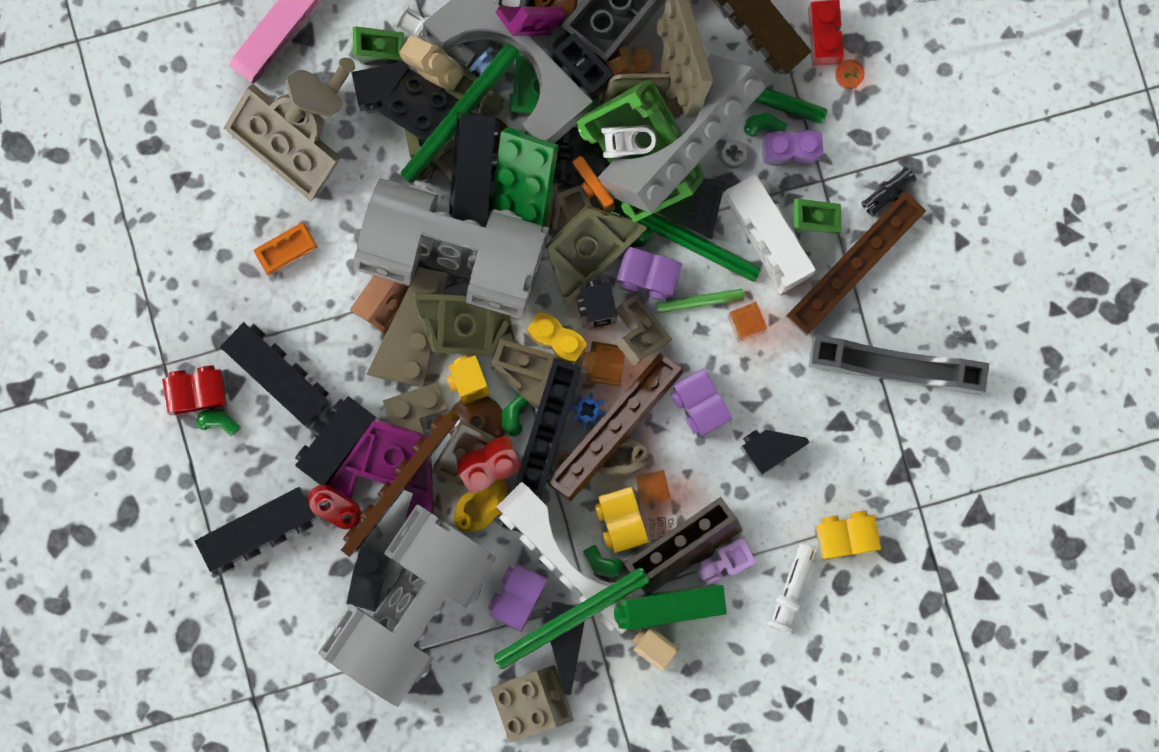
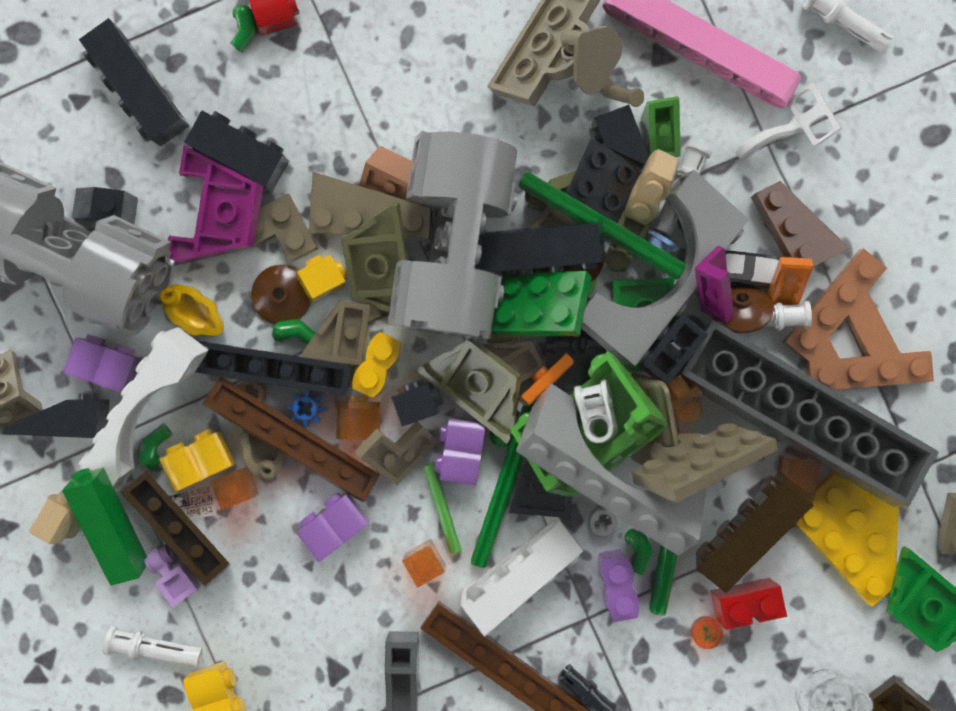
camera: 85 degrees right, 5 degrees up
black brick [220,322,331,428] -> none
orange plate [253,222,318,276] -> none
red plate [308,485,362,529] -> none
reddish brown plate [341,410,461,557] -> none
dark tan plate [432,420,496,484] -> none
red brick [457,436,522,493] -> none
green axle [494,568,649,669] -> none
black slope [740,429,810,477] -> none
bright green slope [794,199,842,234] -> none

